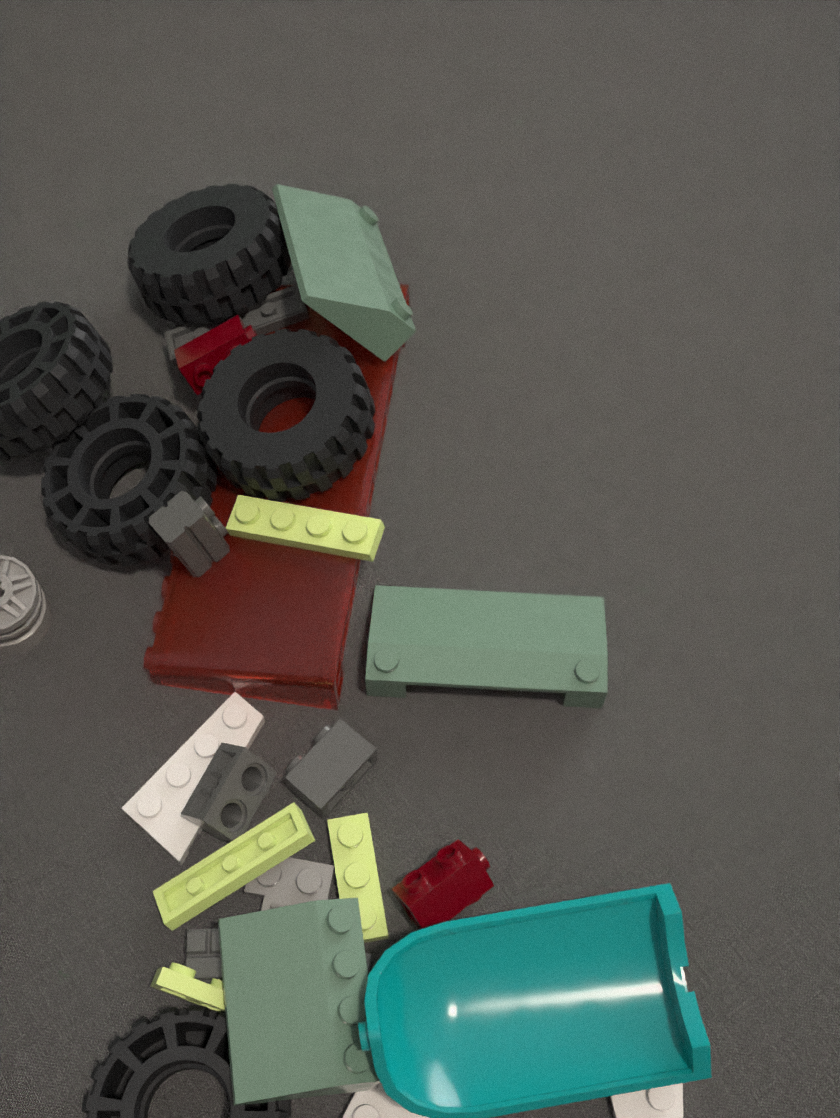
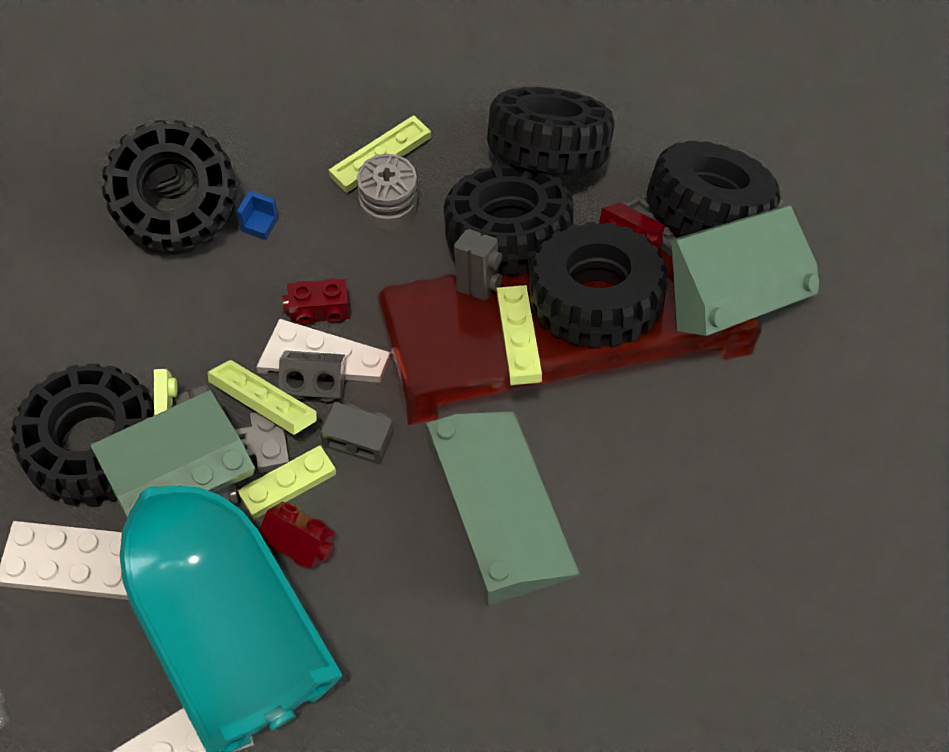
camera: 65 degrees right, 5 degrees down
none -> dark red brick [282,278,350,325]

